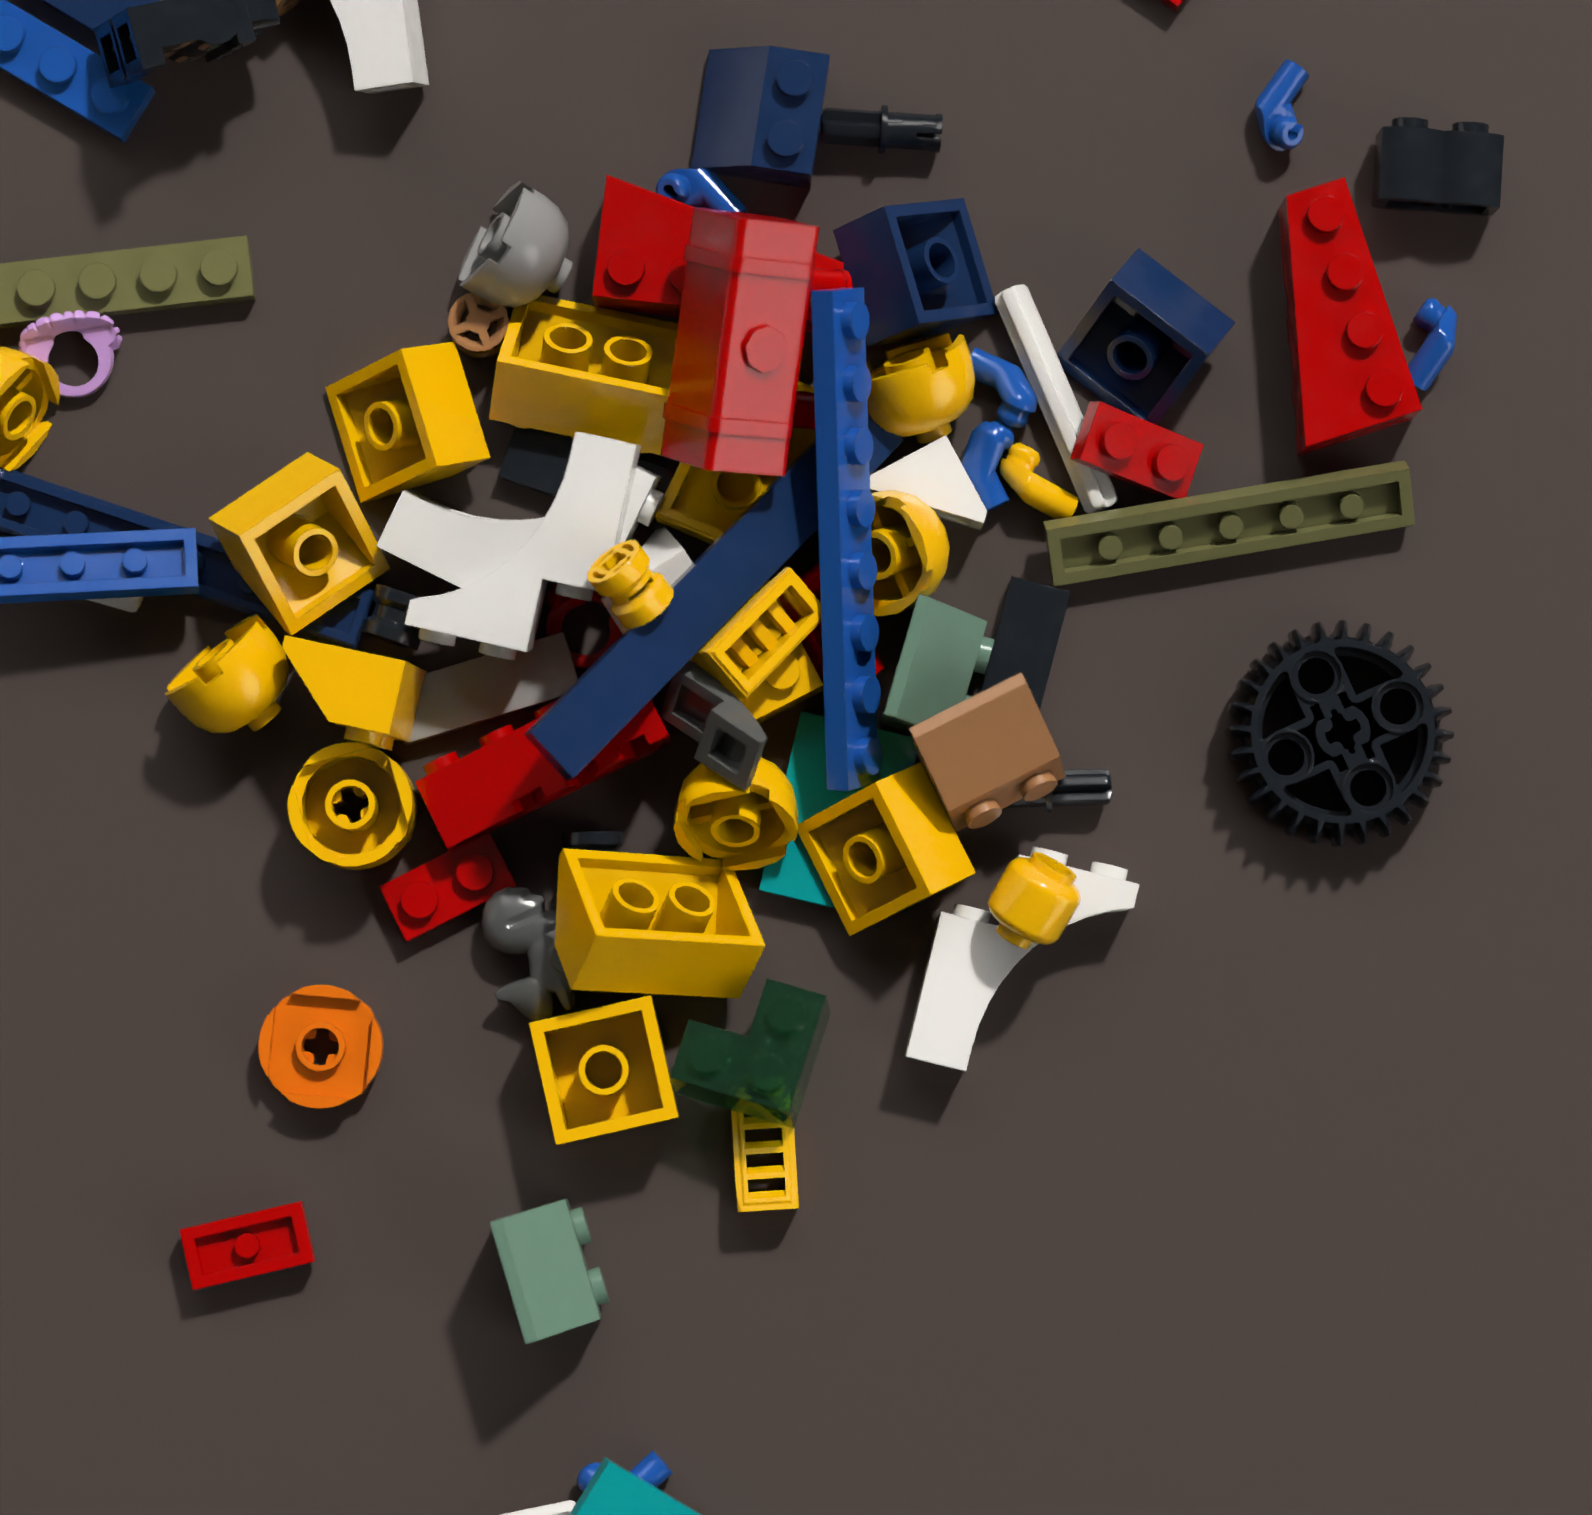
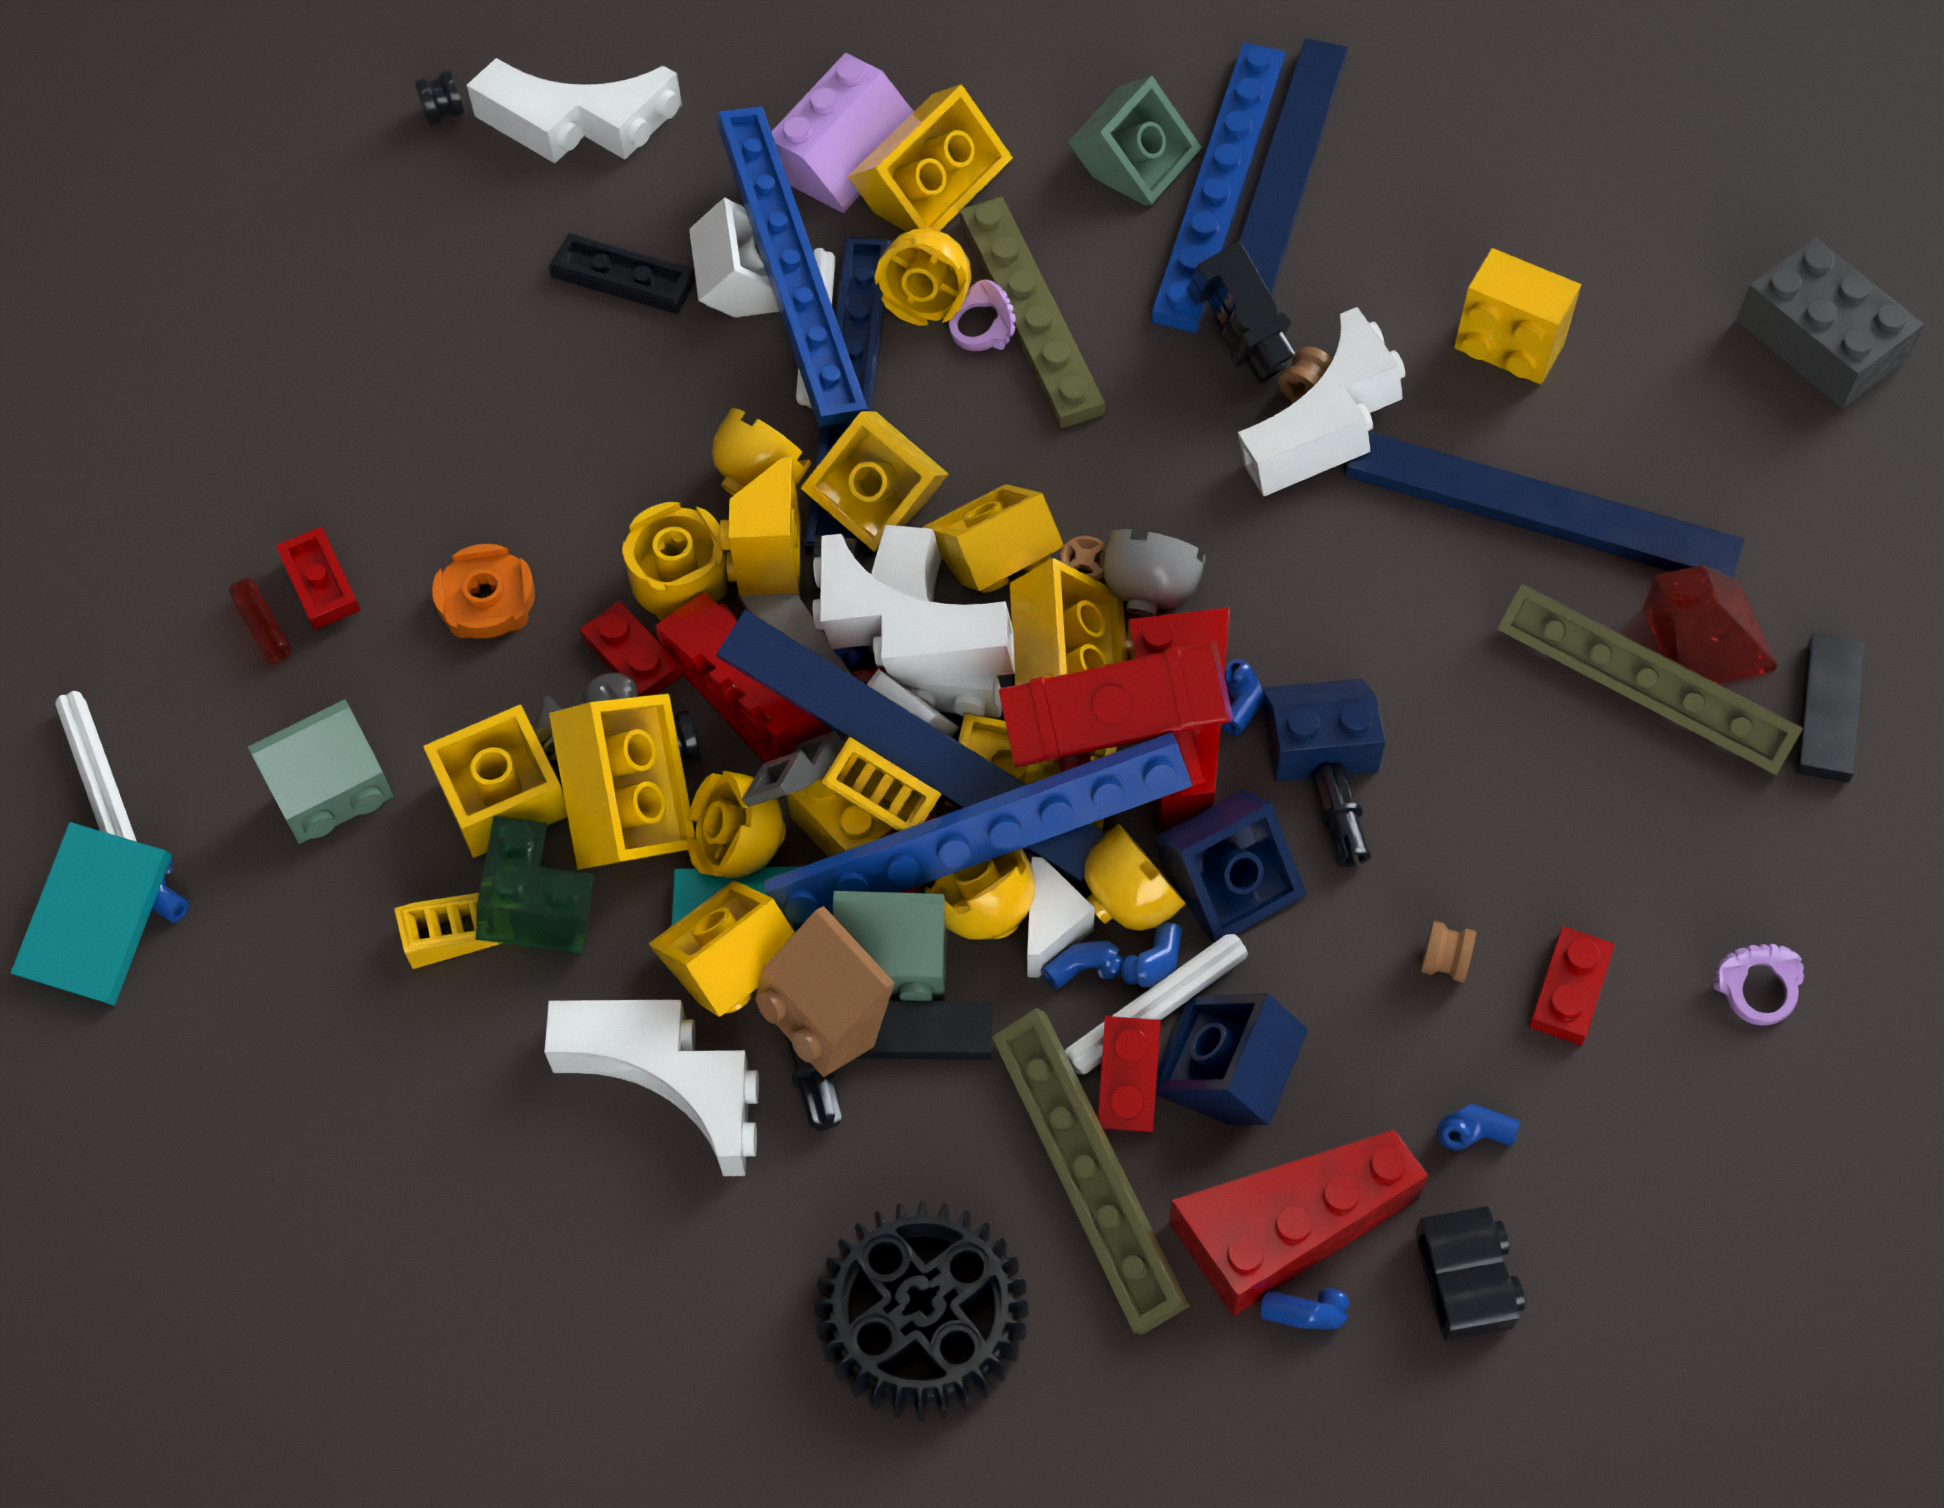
camera: 85 degrees right, 25 degrees down
yellow wheel [587,540,674,629] -> none
yellow head [988,852,1081,949] -> none
yellow arm [999,443,1078,519] -> none
none -> clear red axle [229,577,291,664]
none -> medium nougat wheel [1421,920,1476,983]

